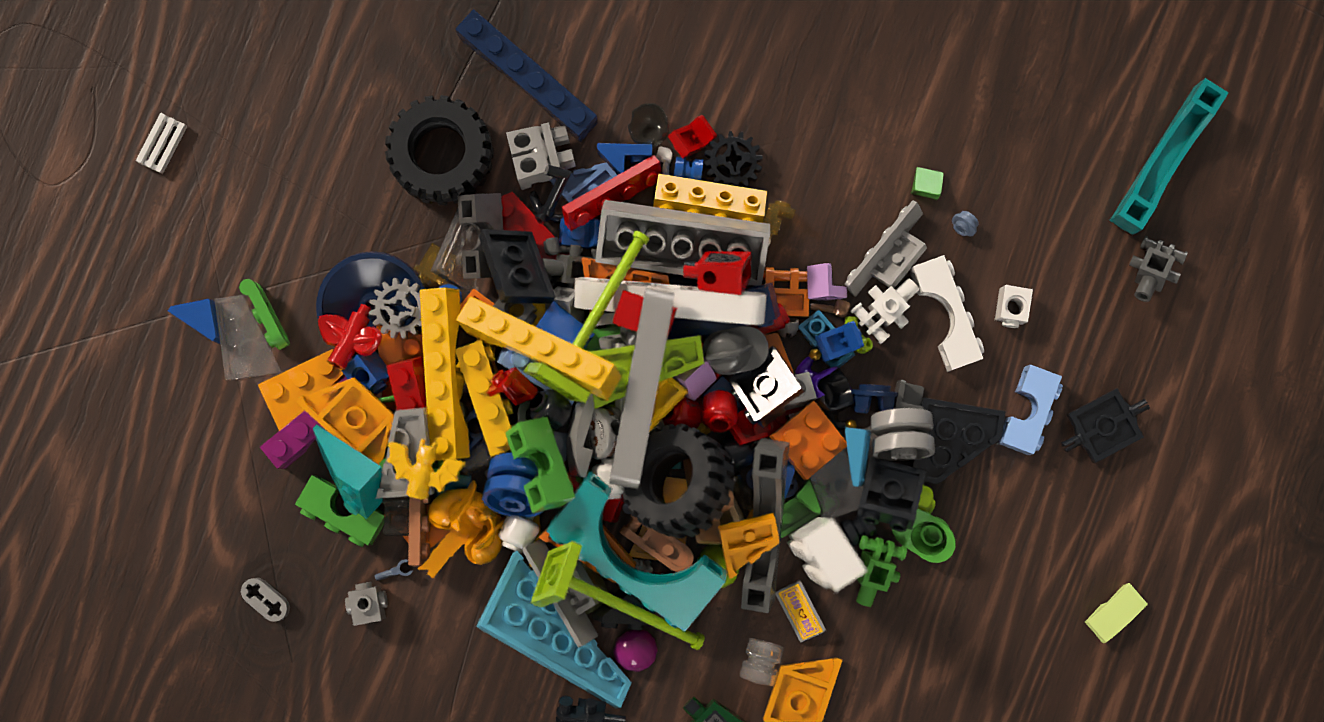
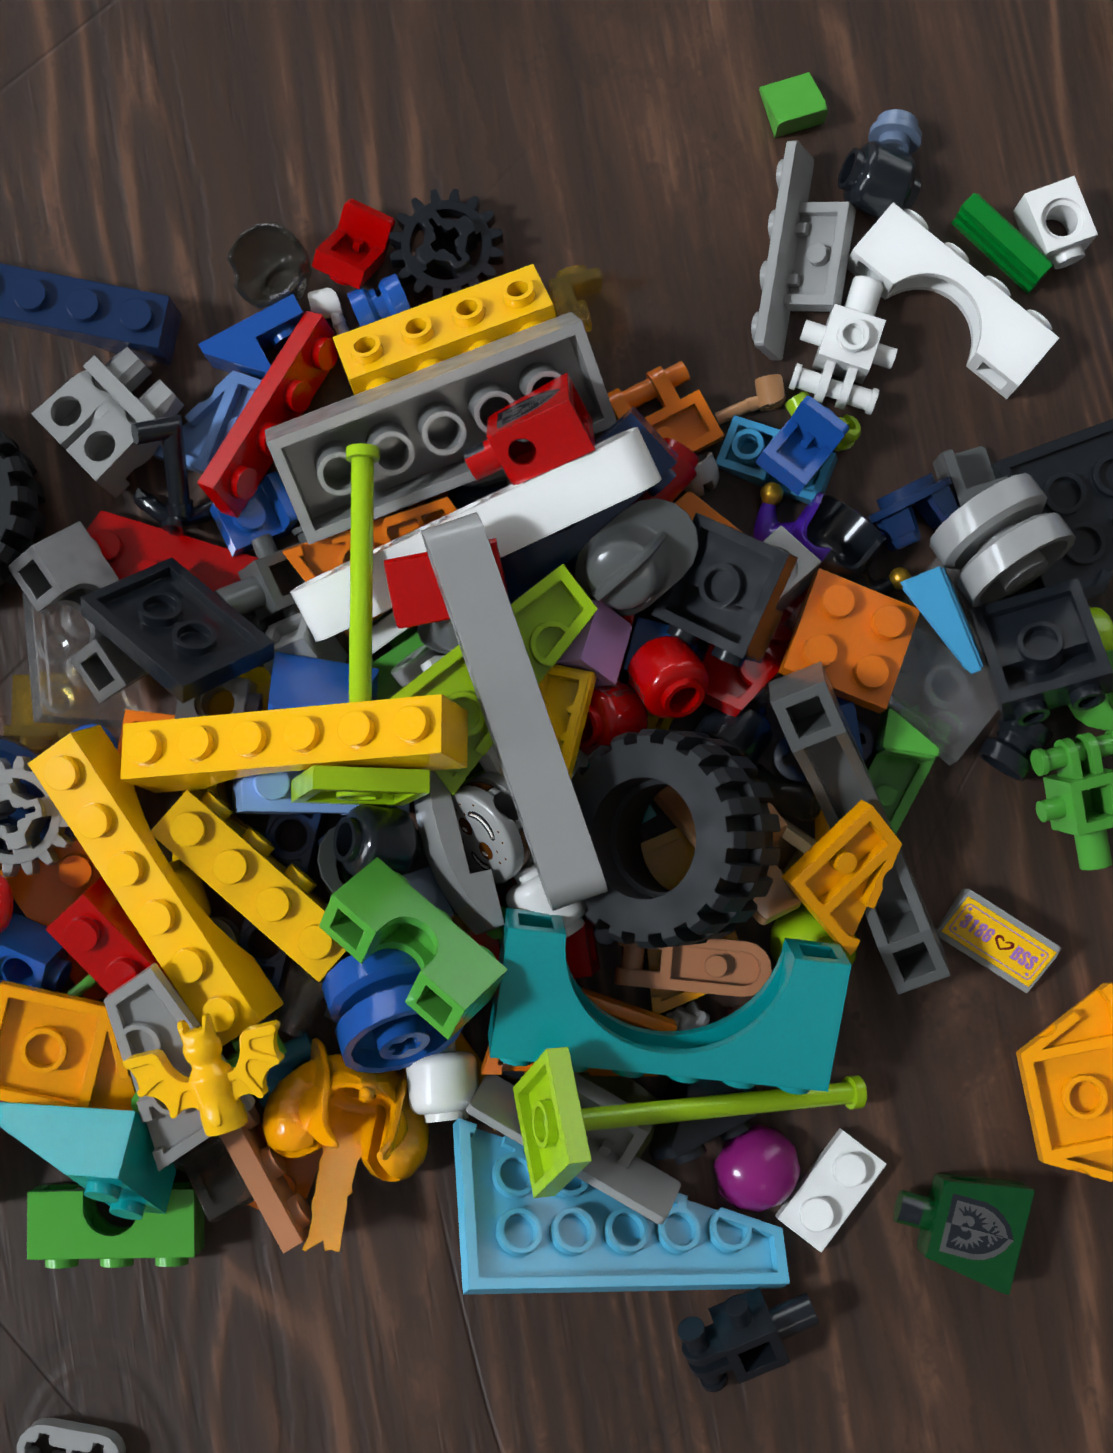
camera: 25 degrees left, 0 degrees up
light grey brick [345,582,388,626] -> none
sand blue hand [375,559,413,581] -> none
red bracket [486,367,538,406] -> none
dark grey hand [543,237,583,256] -> none
clear wheel [739,638,784,686] -> none
white brick [787,517,866,591] -> none
lavender panel [807,263,847,301] -> none
none -> white plate [775,1128,887,1252]
none -> black head [838,141,921,219]
none -> green tile [951,193,1053,294]

